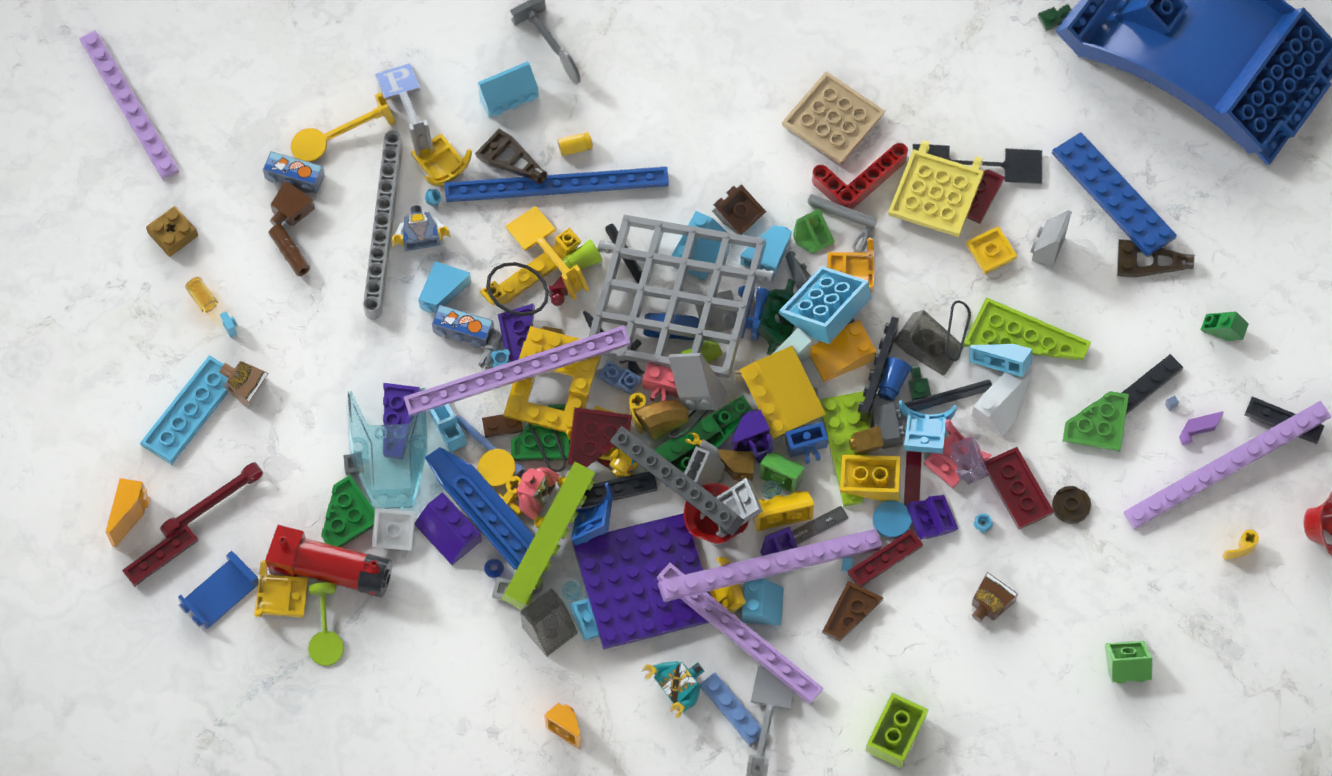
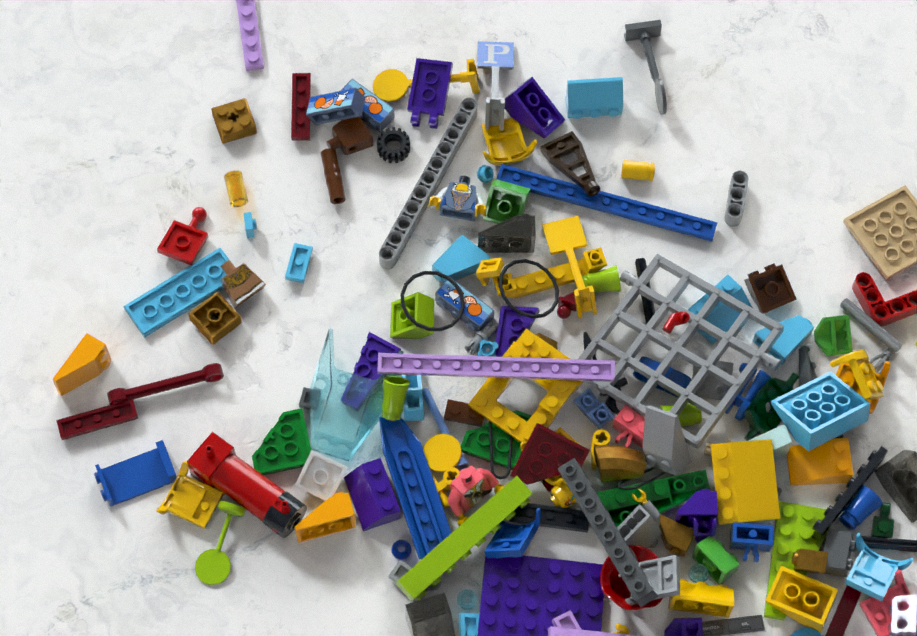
camera: 20 degrees right, 0 degrees up
none -> red plate [157,207,208,266]
none -> pearl gold brick [188,292,242,345]
none -> medium azure plate [285,243,313,283]
none -> dark red plate [291,73,311,141]
none -> light orange slope [295,492,356,543]
none -> brick [306,88,366,125]
none -> black tyre [377,127,410,163]
none -> lime plant [382,376,410,421]
none -> lime slope [390,292,434,339]
none -> black piece [400,271,465,331]
none -> dark purple tile [407,58,453,129]
none -> yellow bracket [476,257,504,286]
none -> clear smoke slope [478,214,536,253]
none -> bright green slope [483,179,530,229]
none -> dark purple slope [504,77,565,139]
none -> red arm [662,312,690,334]
none -> light grey beam [724,170,748,226]
none -> yellow piece [830,350,884,399]

